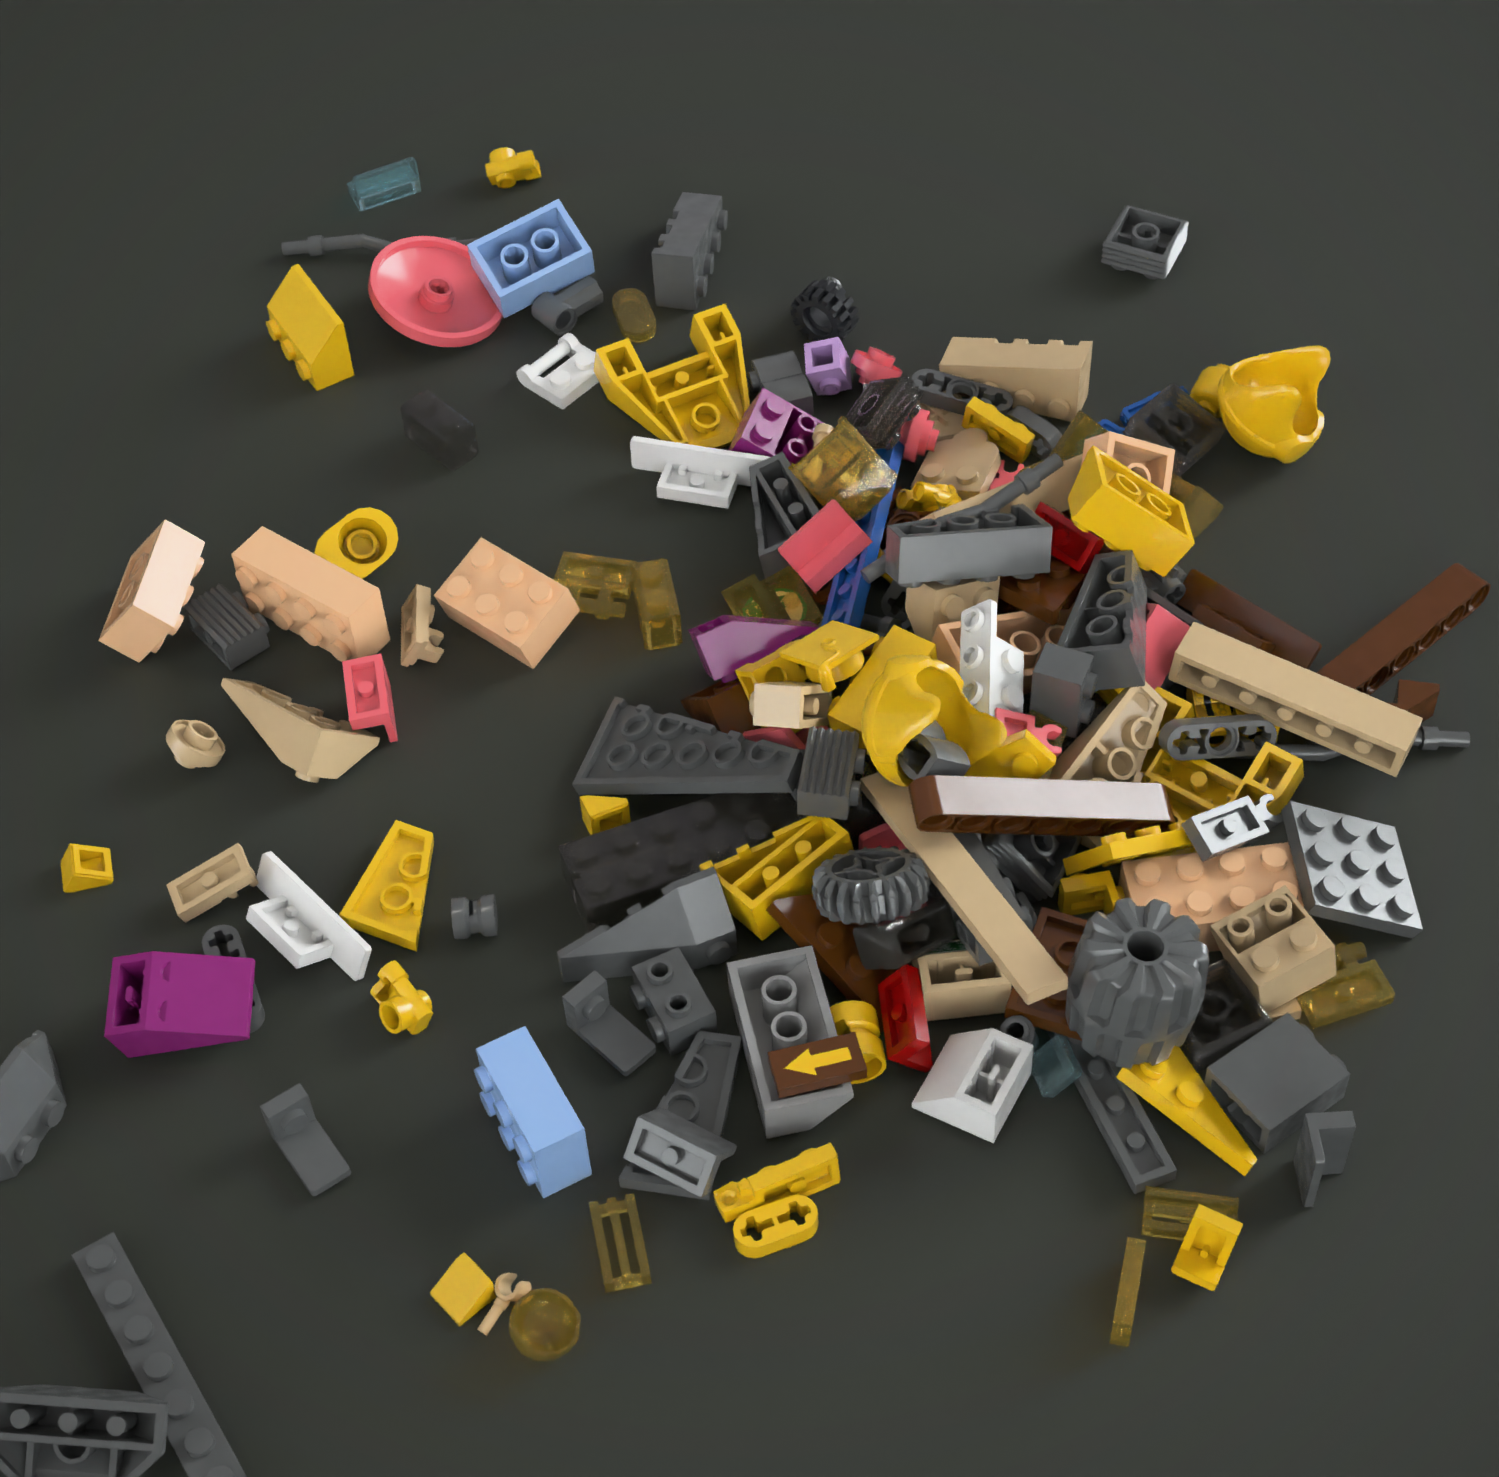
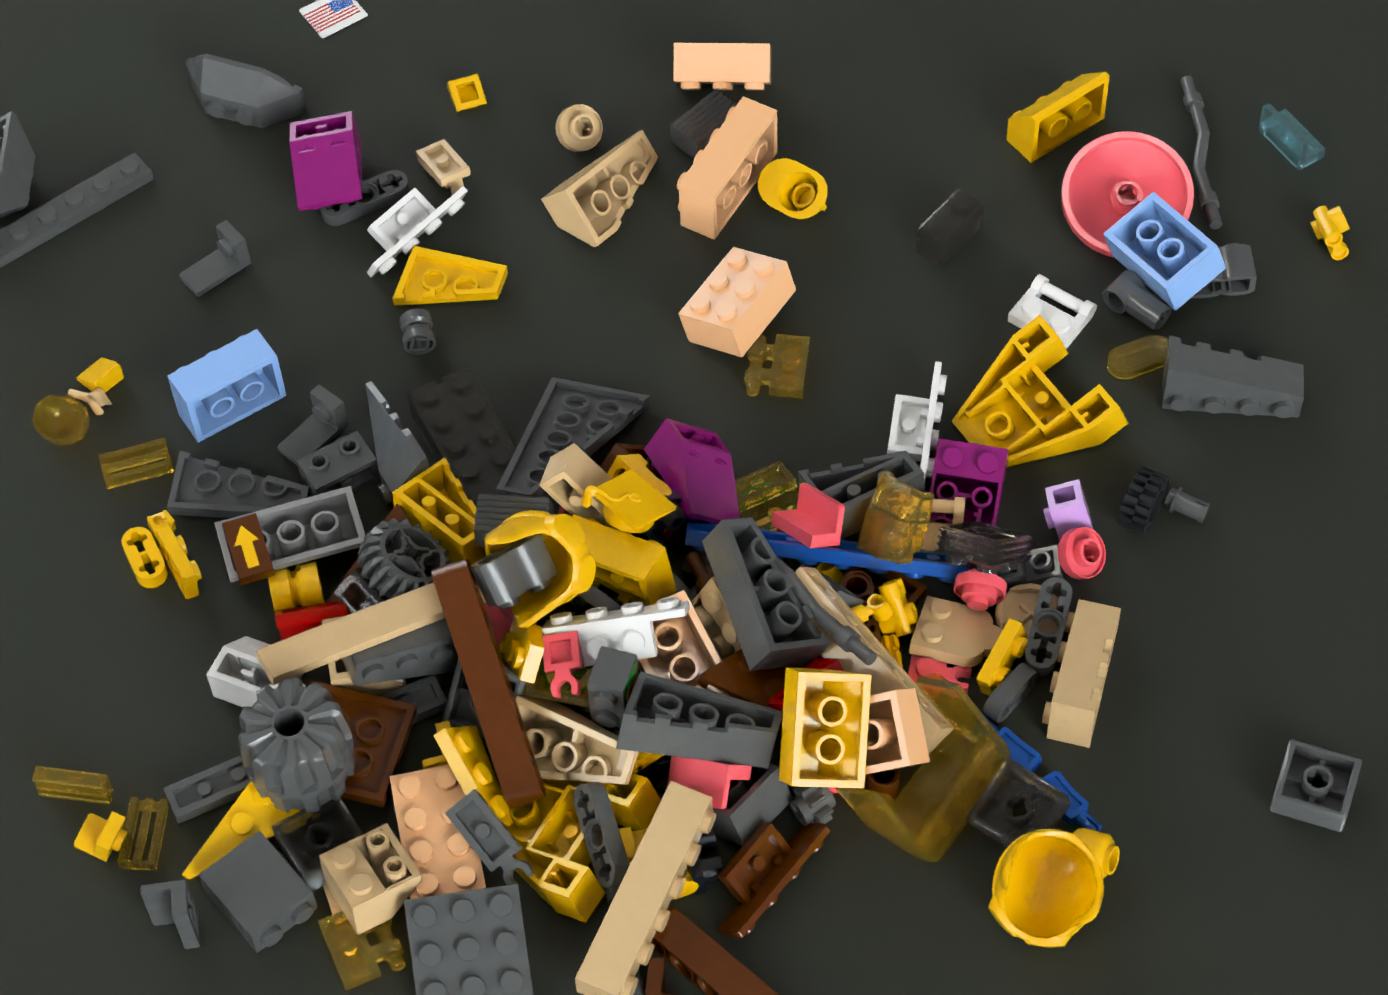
camera: 85 degrees right, 5 degrees up
coral panel [342,654,398,743] -> none
yellow plate [370,960,433,1035] -> none
tan plate [401,584,444,667] -> none
yellow slope [579,795,631,841] -> none
panel [623,1108,737,1198] -> none
clear yellow brick [630,558,683,650] -> none
dark grey brick [747,351,814,415] -> none

